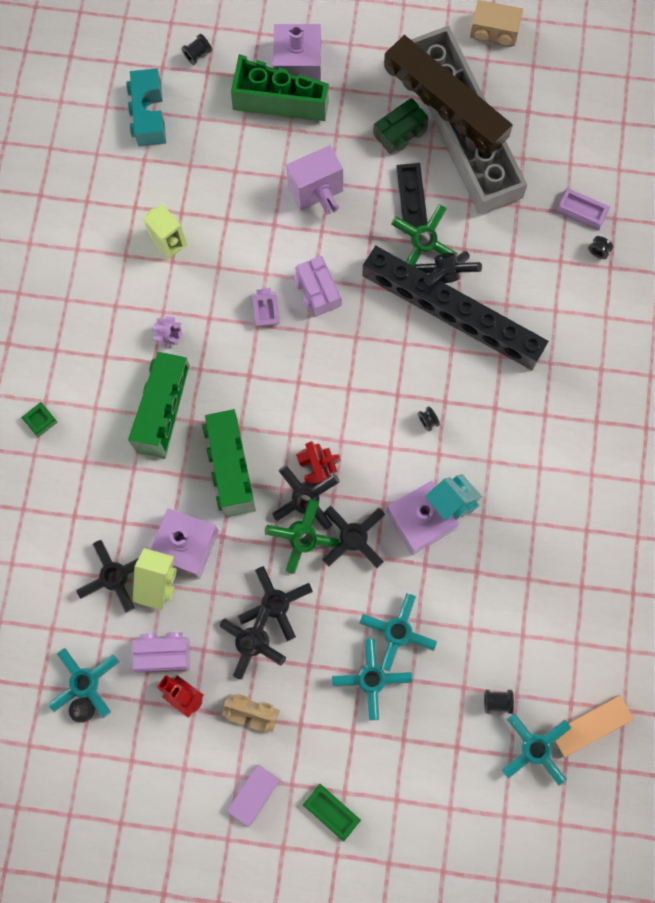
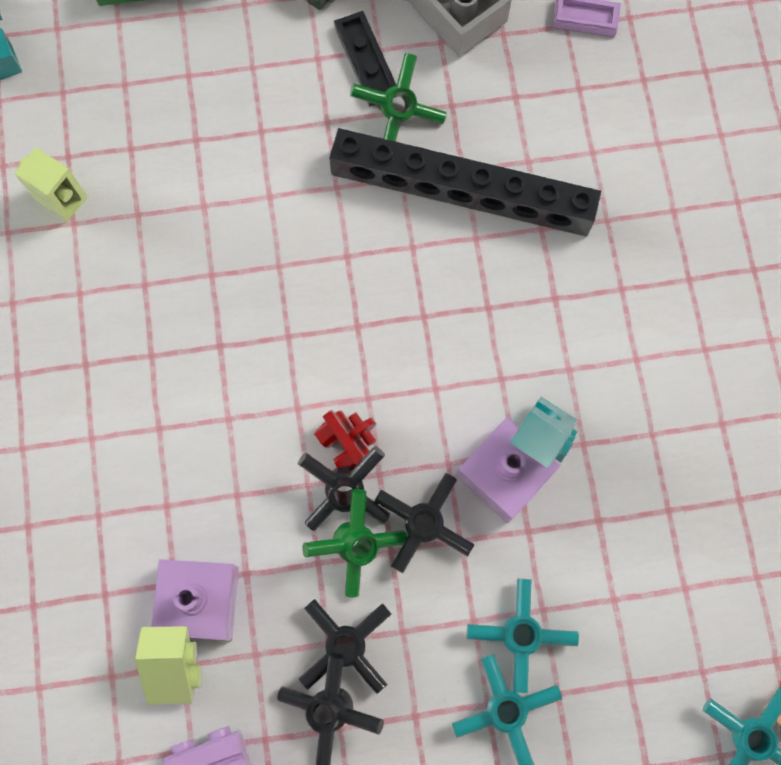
camera: 20 degrees left, 0 degrees up
black bar [76,540,139,613] -> none
green wedge [128,352,190,459] -> none
lavender gear [152,316,183,348] -> none
green wedge [202,409,256,518] -> none
lavender bracket [252,288,280,326] -> none
lavender brick [286,145,343,215] -> none
lavender brick [293,256,342,317] -> none
black bar [414,251,482,286] -> none
black bush [417,406,440,432] -> none
black bush [484,689,514,714] -> none
black bush [588,236,614,259] -> none

